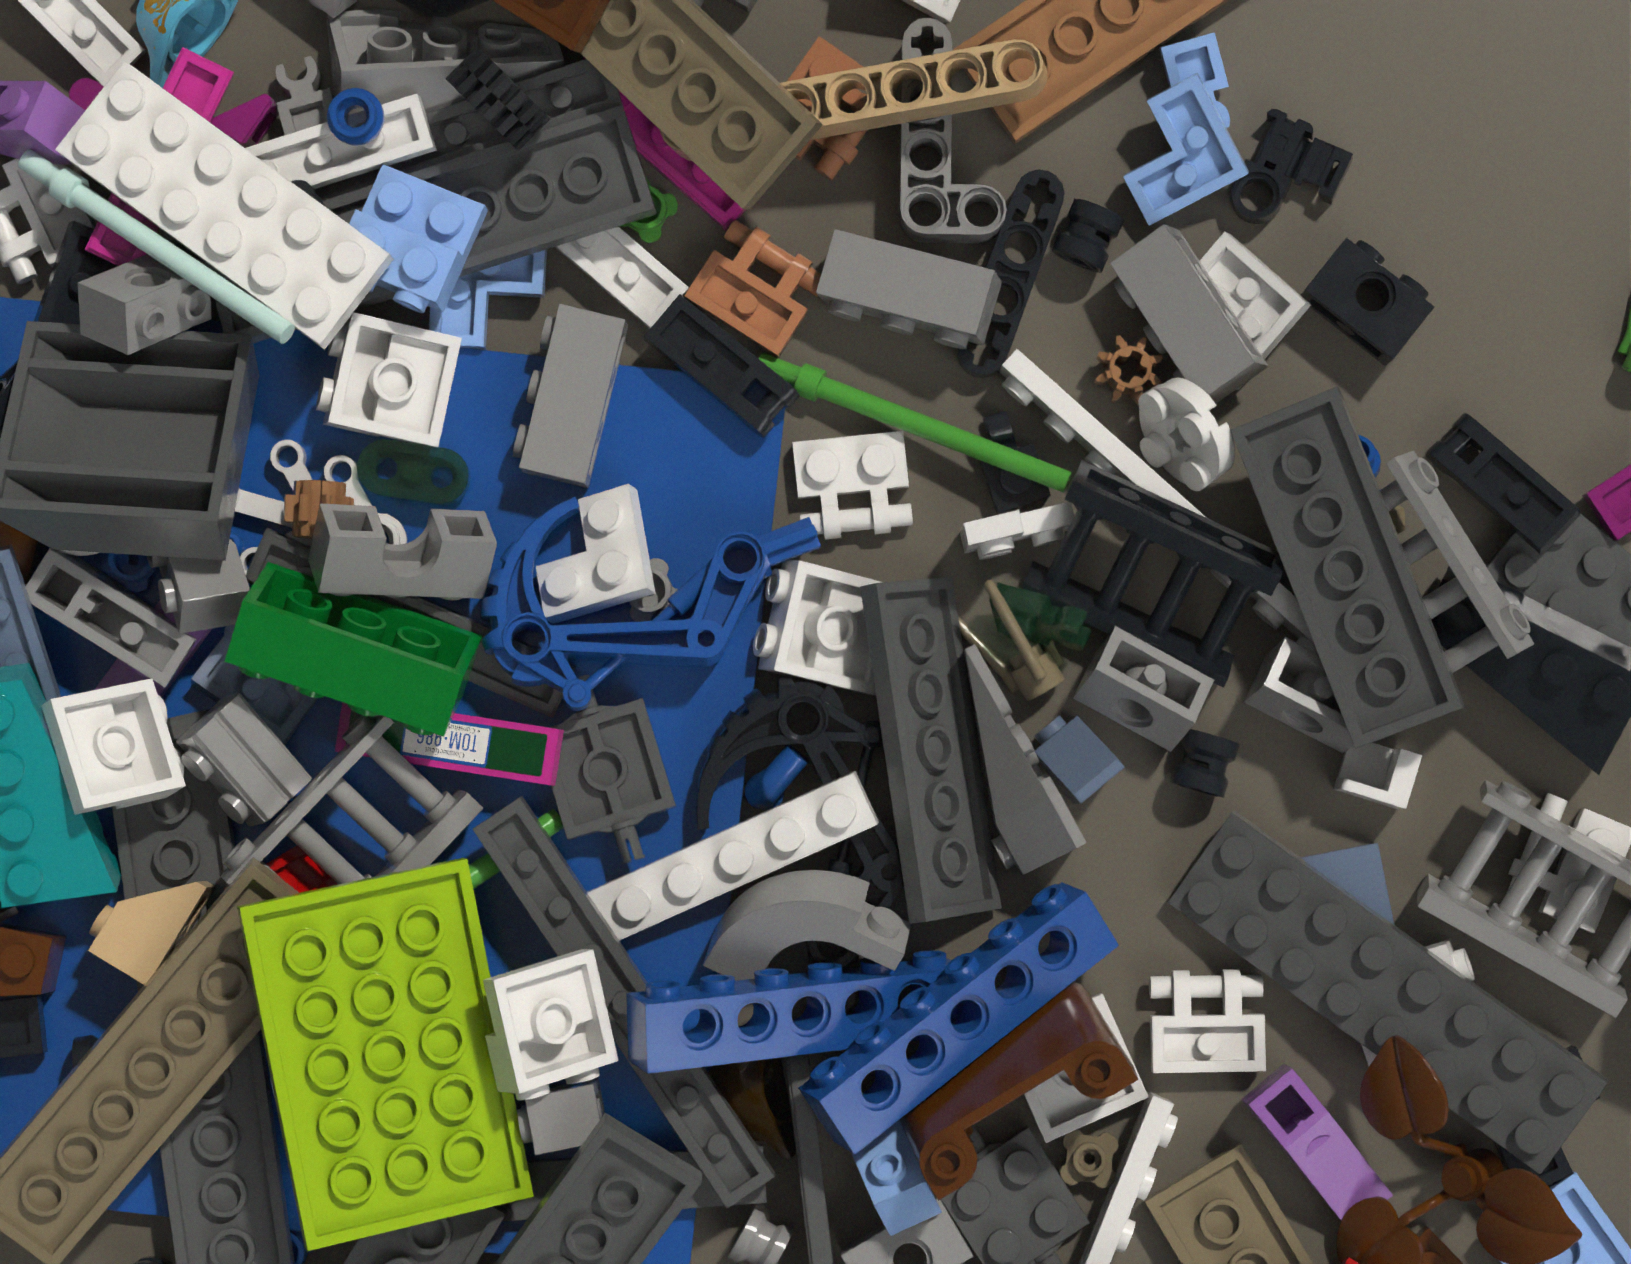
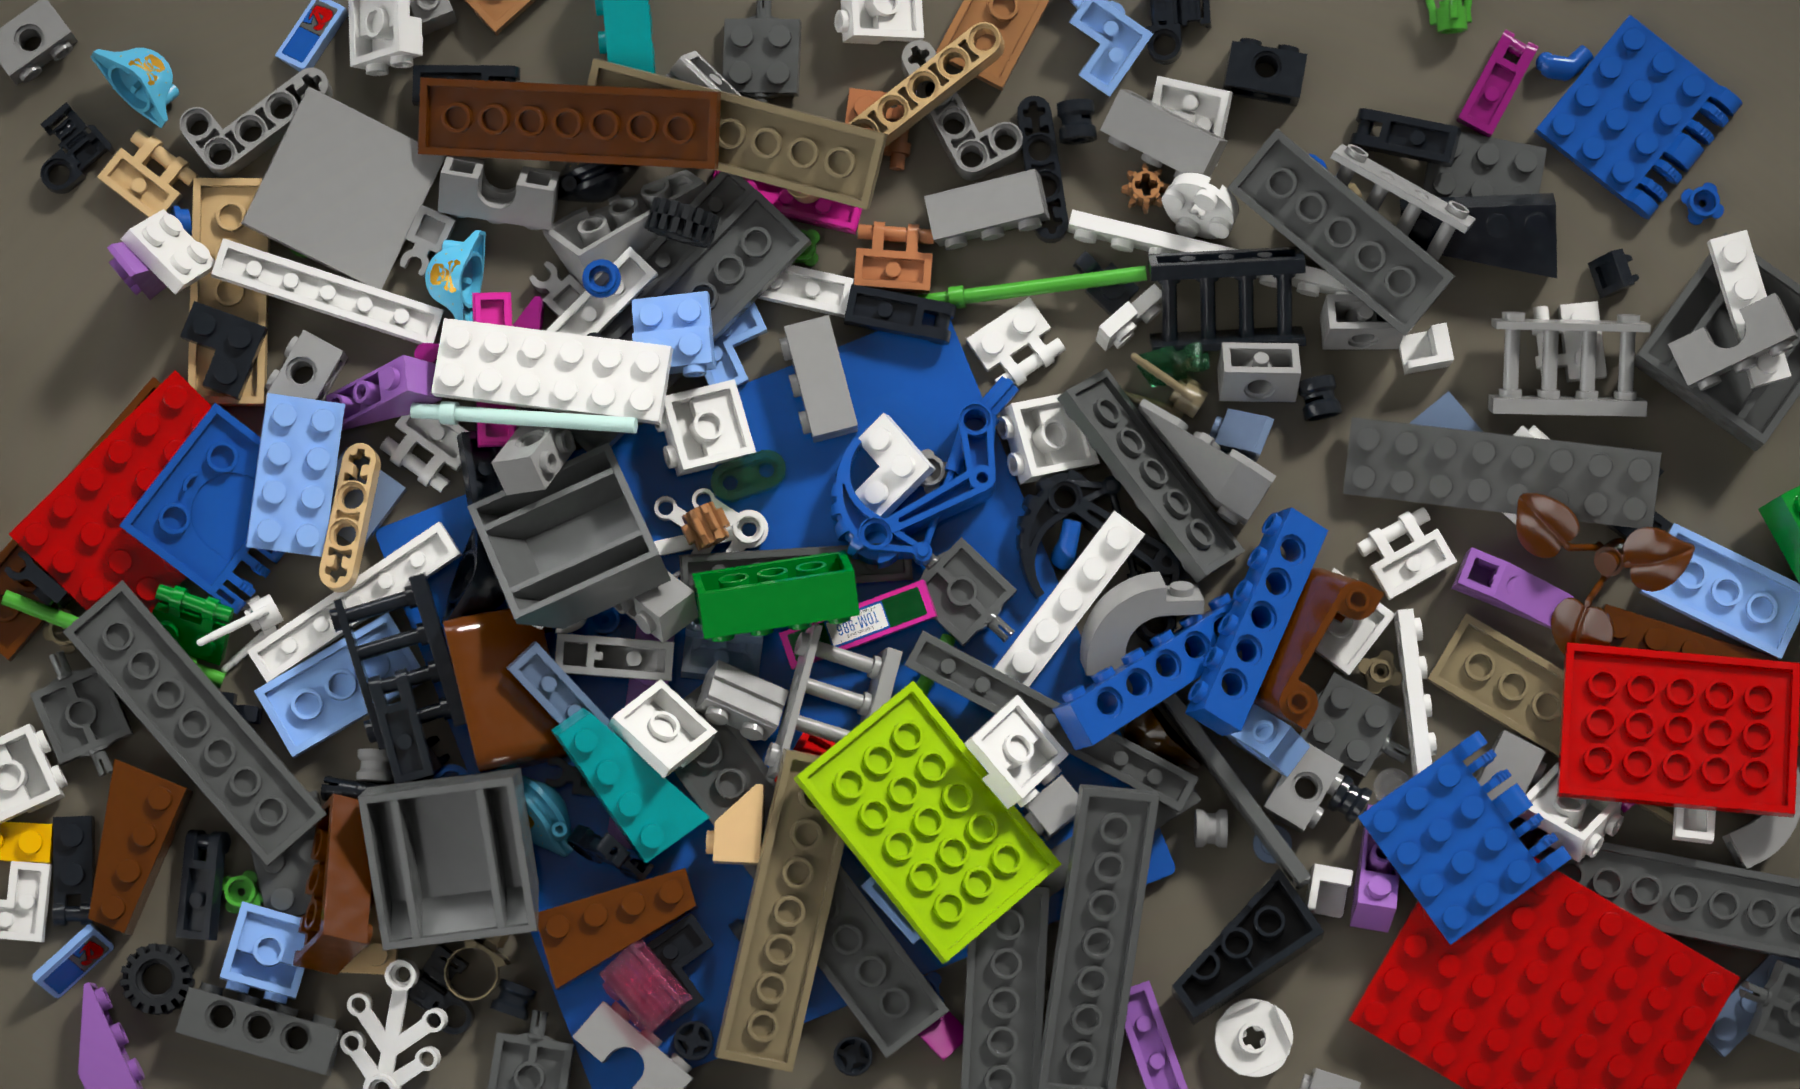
camera: 35 degrees left, 5 degrees down
light grey arch [308,504,497,601] -> none

